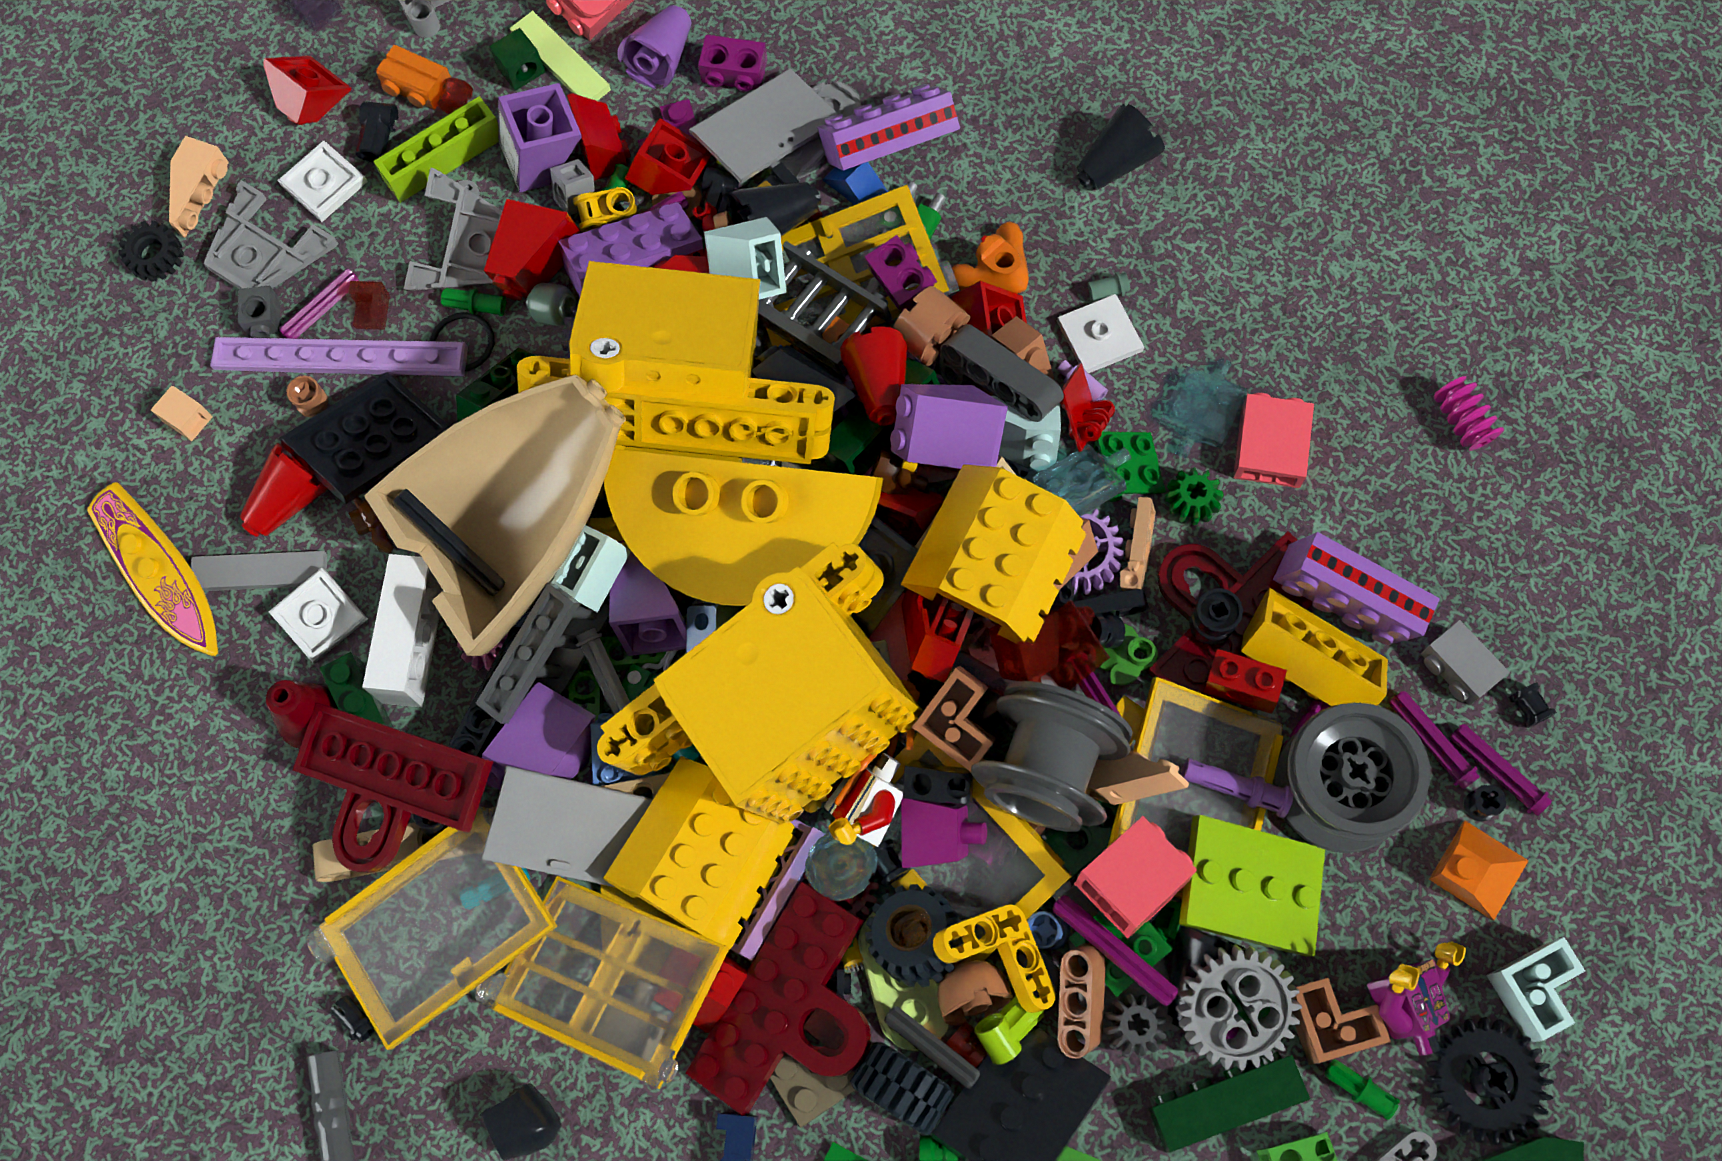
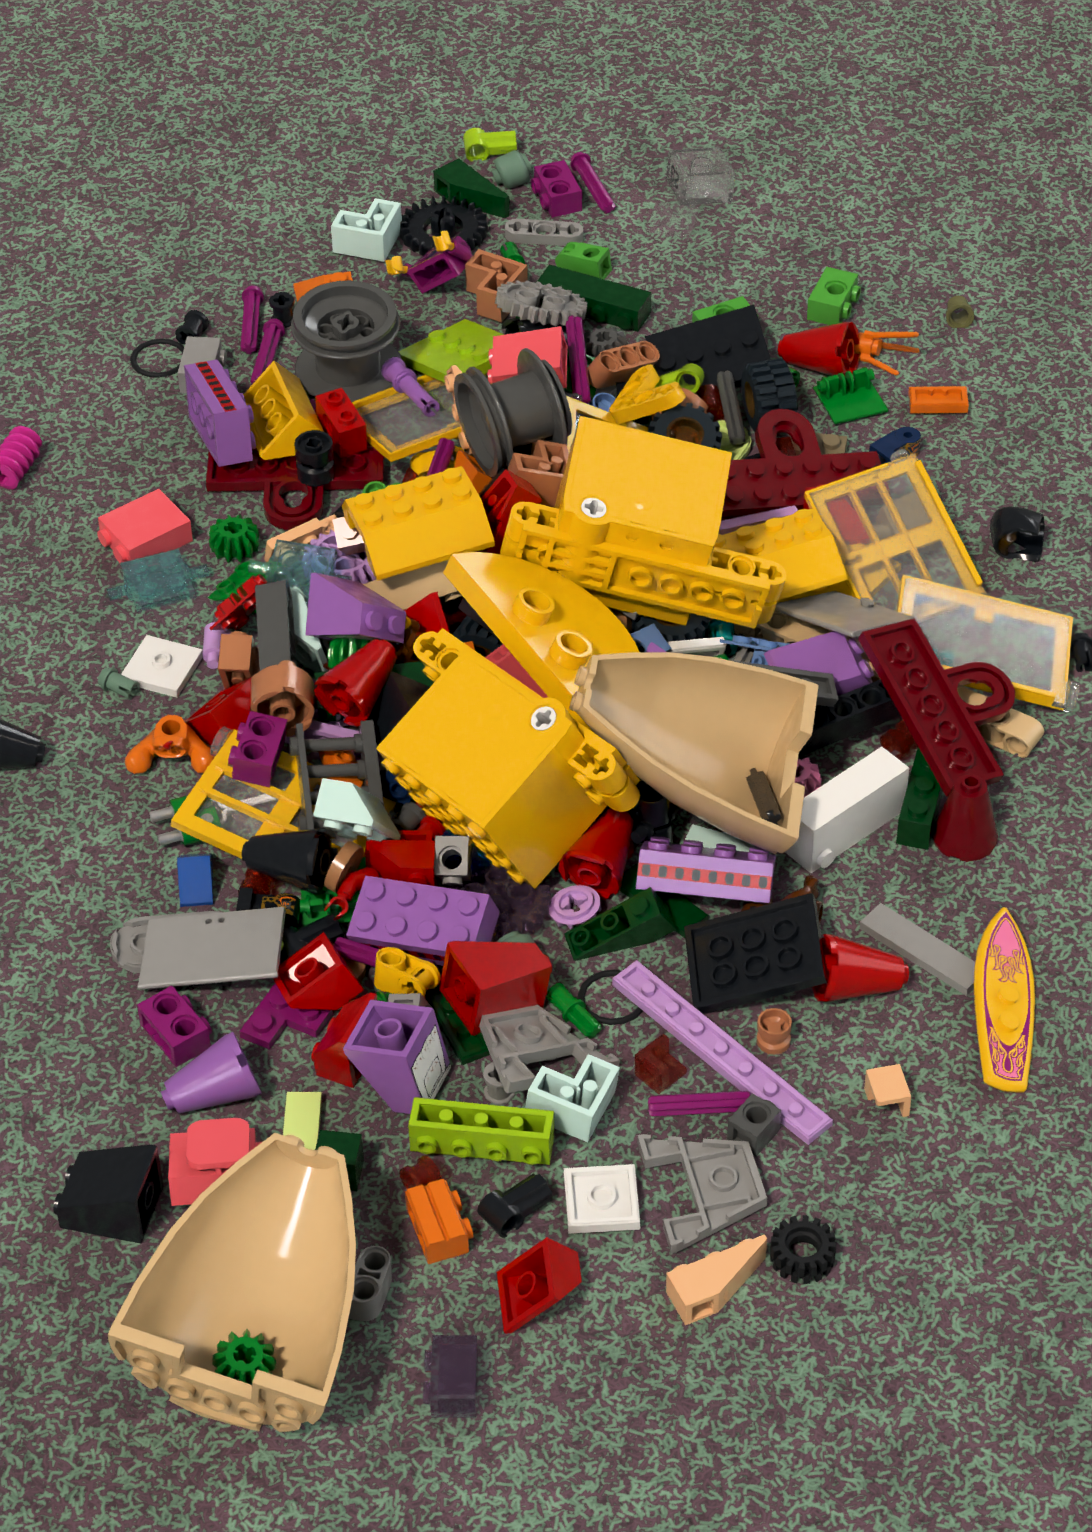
camera: 140 degrees left, 25 degrees down
white plate [269,568,368,663] -> none
medium lavender brick [817,84,960,170] -> none
none -> black piece [130,338,184,378]
none -> light aqua brick [525,1054,620,1142]

